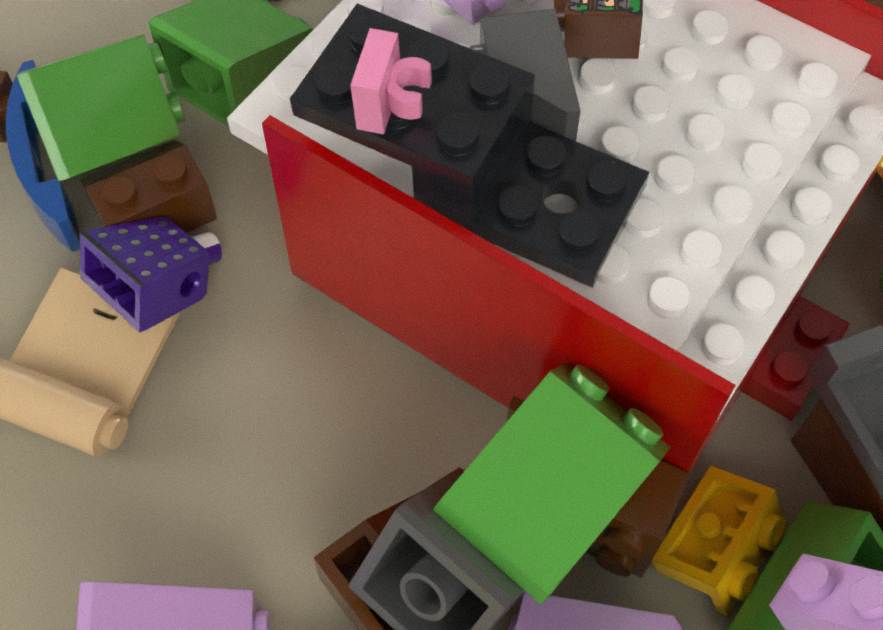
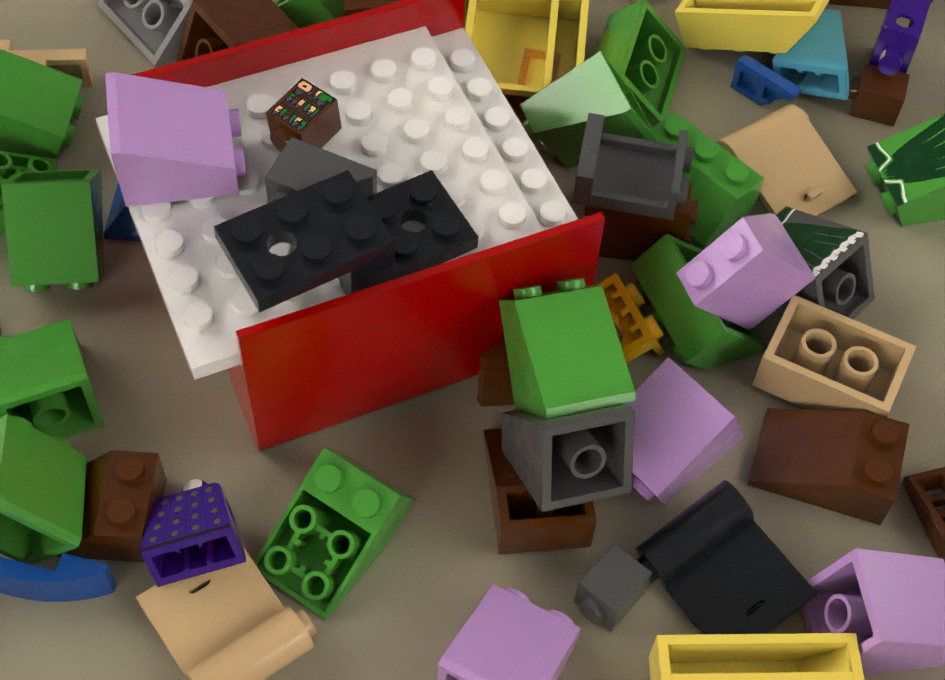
camera: 60 degrees left, 5 degrees down
bright pink tile [350,28,432,134] -> none
none -> bright green slope [254,447,416,620]

